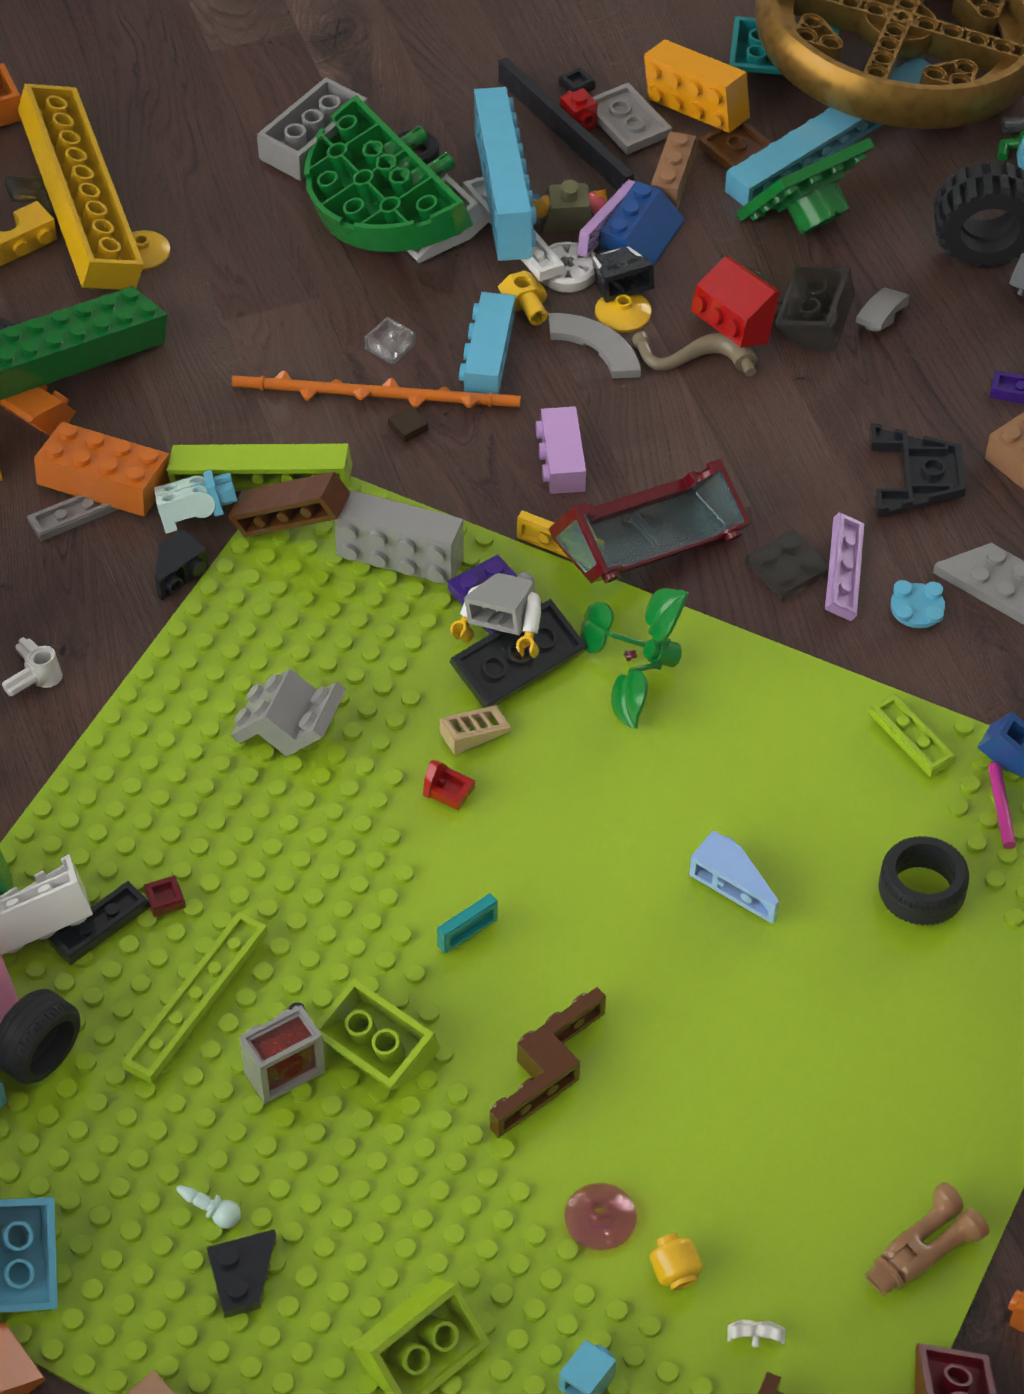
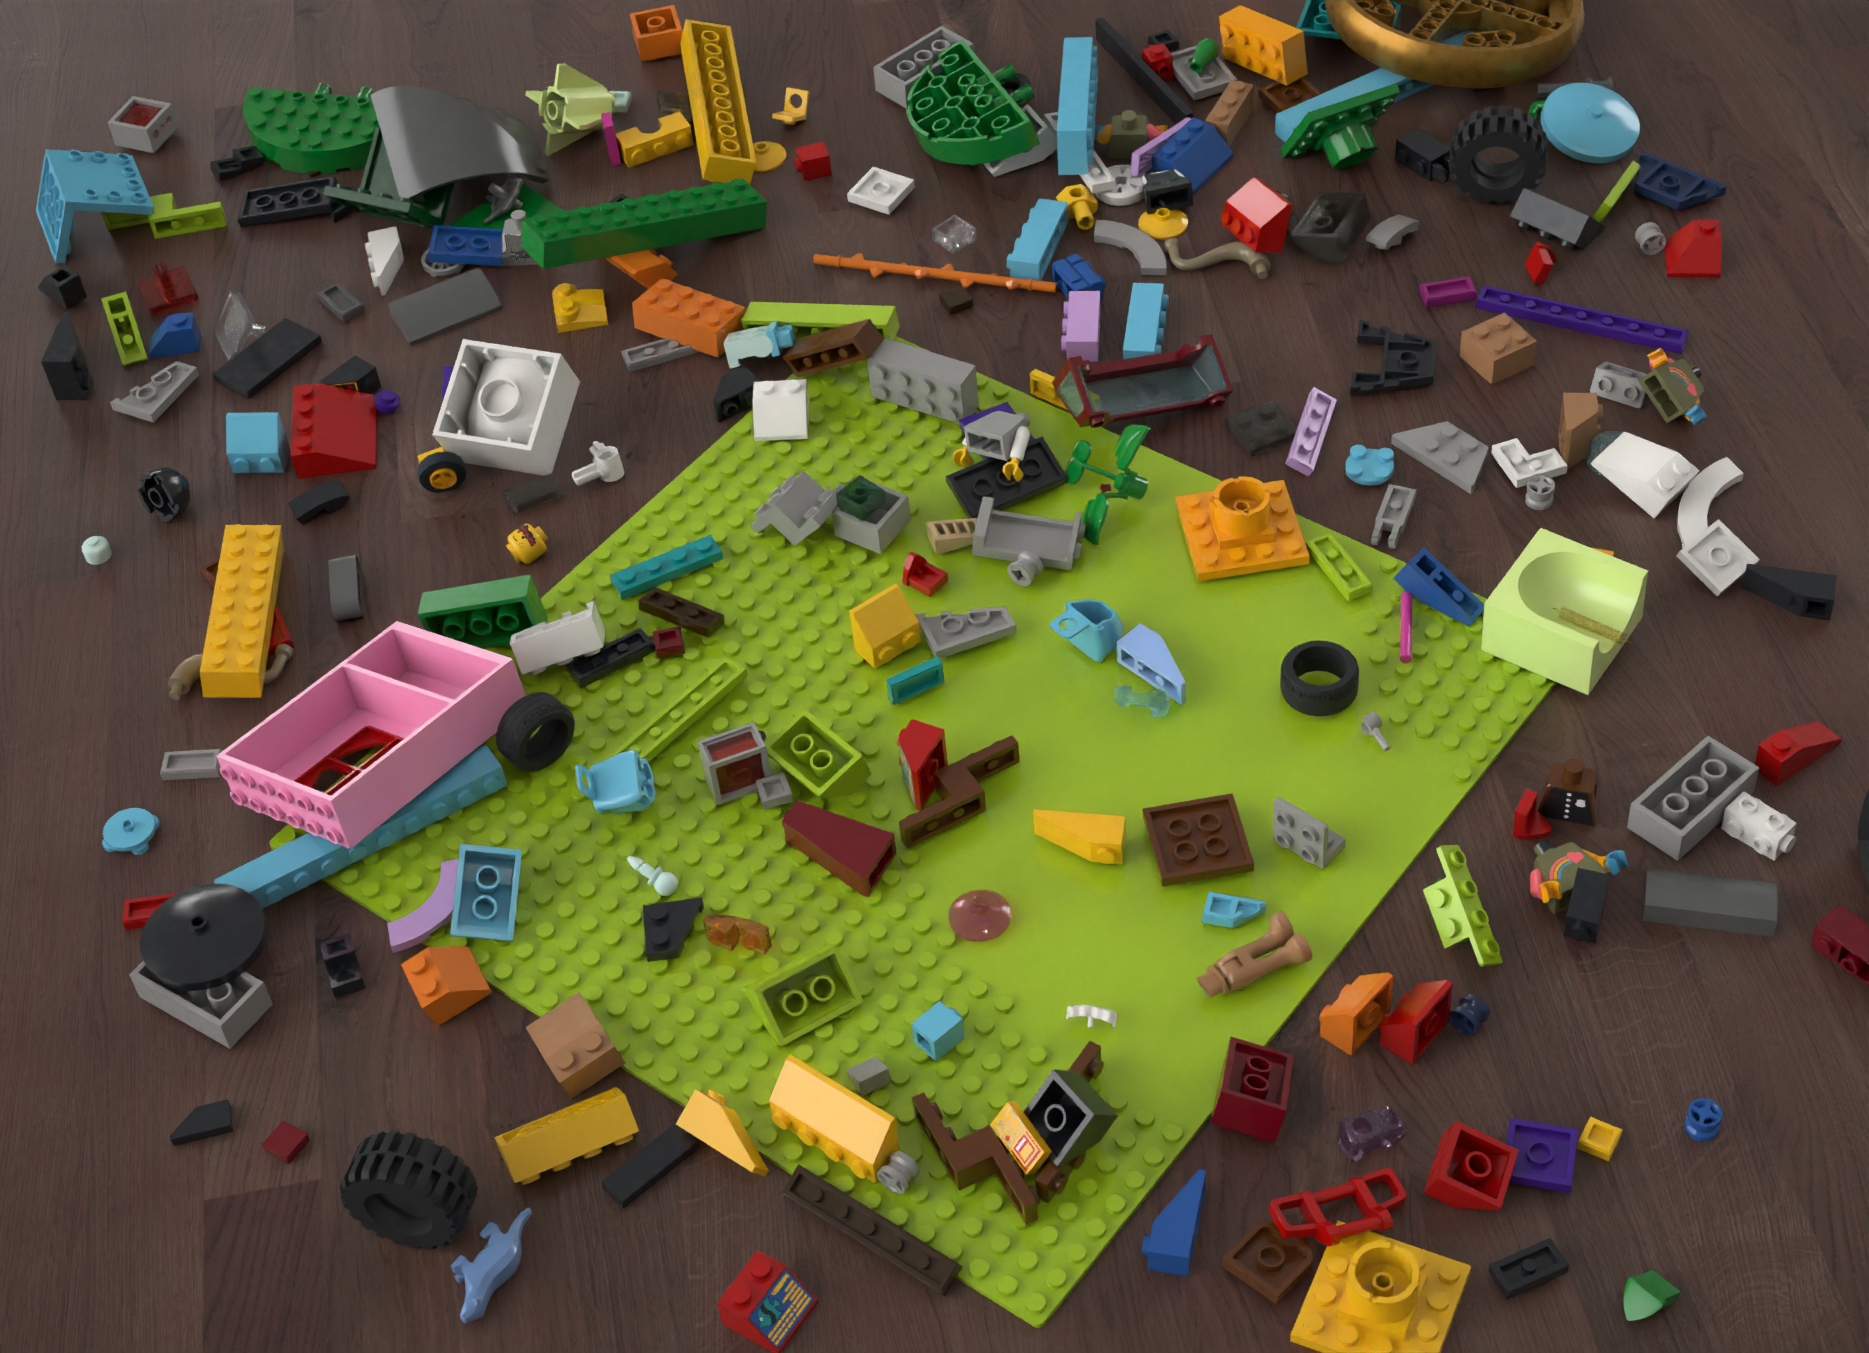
camera: 15 degrees right, 5 degrees down
yellow head [650,1233,703,1291] -> none
none -> medium azure piece [575,750,656,814]
none -> teal plate [610,535,723,600]
none -> dark brown plate [638,587,724,638]
none -> clear orange slope [703,915,772,955]
none -> white slope [752,379,810,441]
none -> light grey plate [755,773,793,810]
none -> yellow bracket [772,87,809,125]
none -> dark red slope [782,800,897,897]
none -> red brick [793,142,832,181]
none -> light grey brick [832,478,911,554]
none -> clear green piece [836,475,886,521]
none -> white plate [847,167,915,215]
none -> yellow slope [849,583,921,669]
none -> red slope [897,719,948,811]
none -> light grey wing [915,606,1017,659]
none -> light grey panel [972,496,1086,570]
none -> light grey wheel [1007,551,1043,587]
none -> yellow slope [1033,809,1126,864]
none -> medium azure piece [1050,599,1124,662]
none -> blue brick [1052,253,1106,301]
none -> clear light blue bar [1113,685,1170,718]
none -> medium azure brick [1123,283,1169,360]
none -> reddish brown plate [1142,793,1254,887]
none -> light orange piece [1175,476,1310,582]
none -> green cone [1189,38,1219,73]
none -> medium azure tile [1202,892,1266,928]
none -> light grey bracket [1273,797,1346,869]
none -> light grey hand [1361,712,1391,752]
none -> light grey hinge [1371,484,1417,549]
none -> black hinge [1395,127,1452,183]
none -> magenta tile [1419,276,1477,308]

